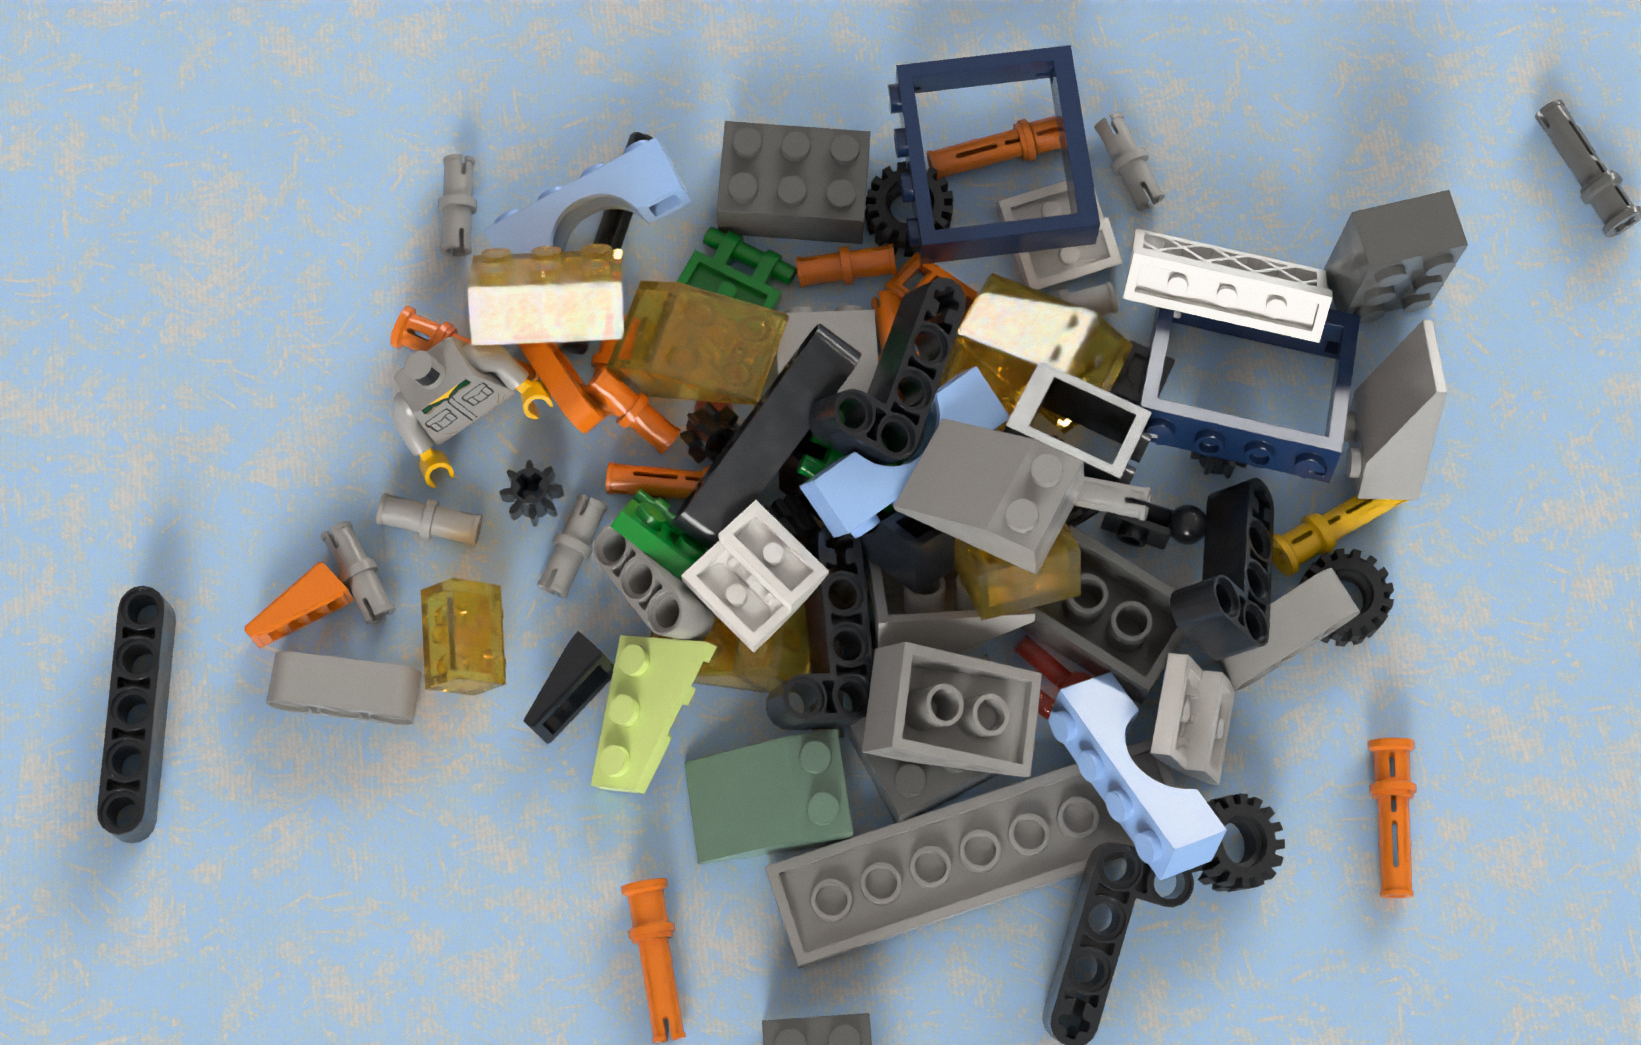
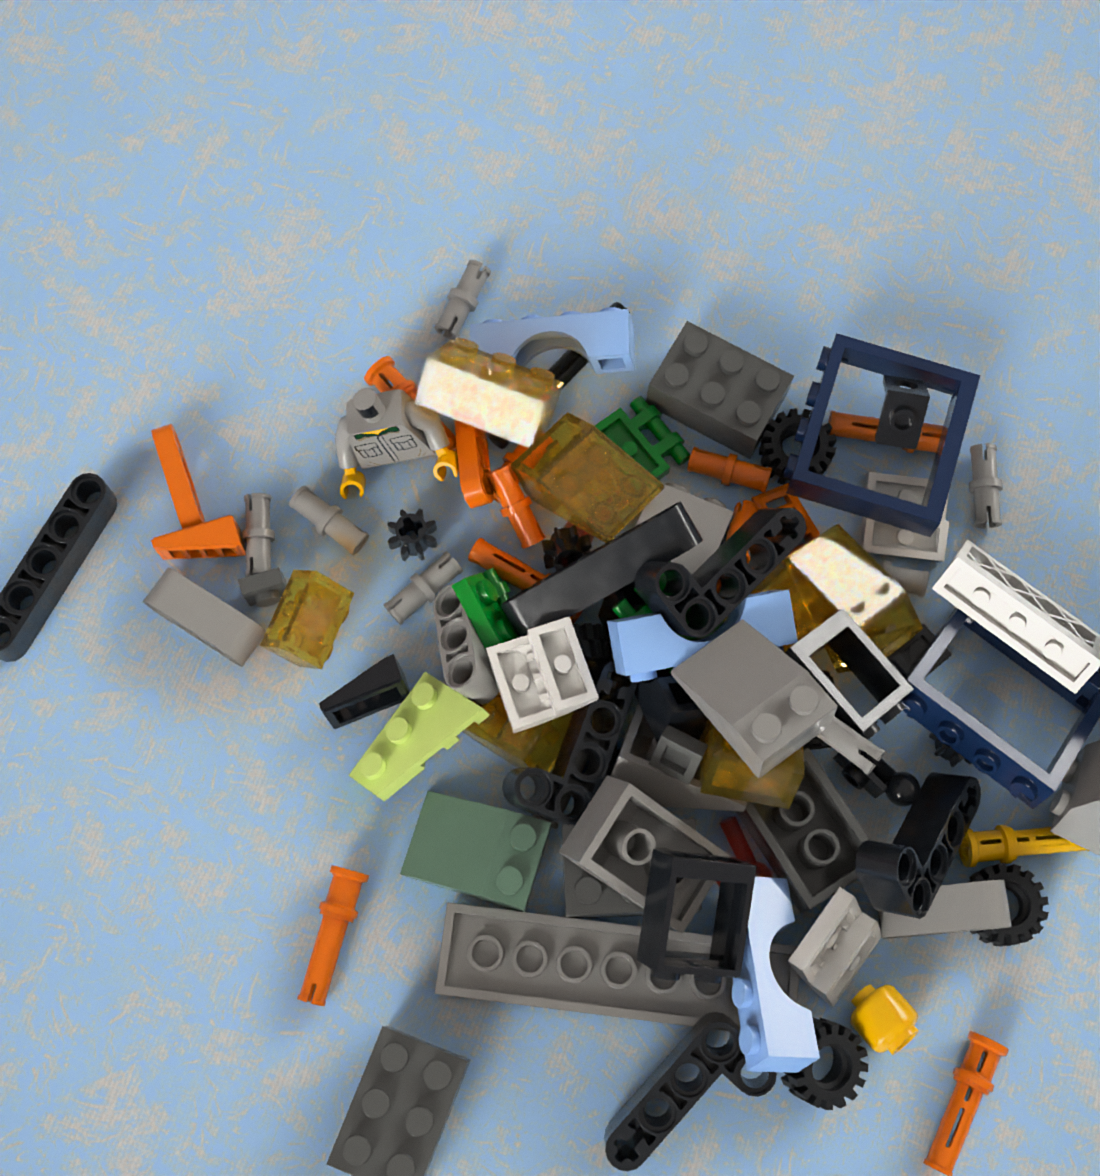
camera: 25 degrees right, 0 degrees up
none -> orange beam [151,424,205,529]
none -> dark grey plate [238,567,290,607]
none -> black window [636,849,757,984]
none -> dark grey plate [649,724,709,785]
none -> yellow head [850,984,919,1055]
none -> black bracket [875,375,930,449]

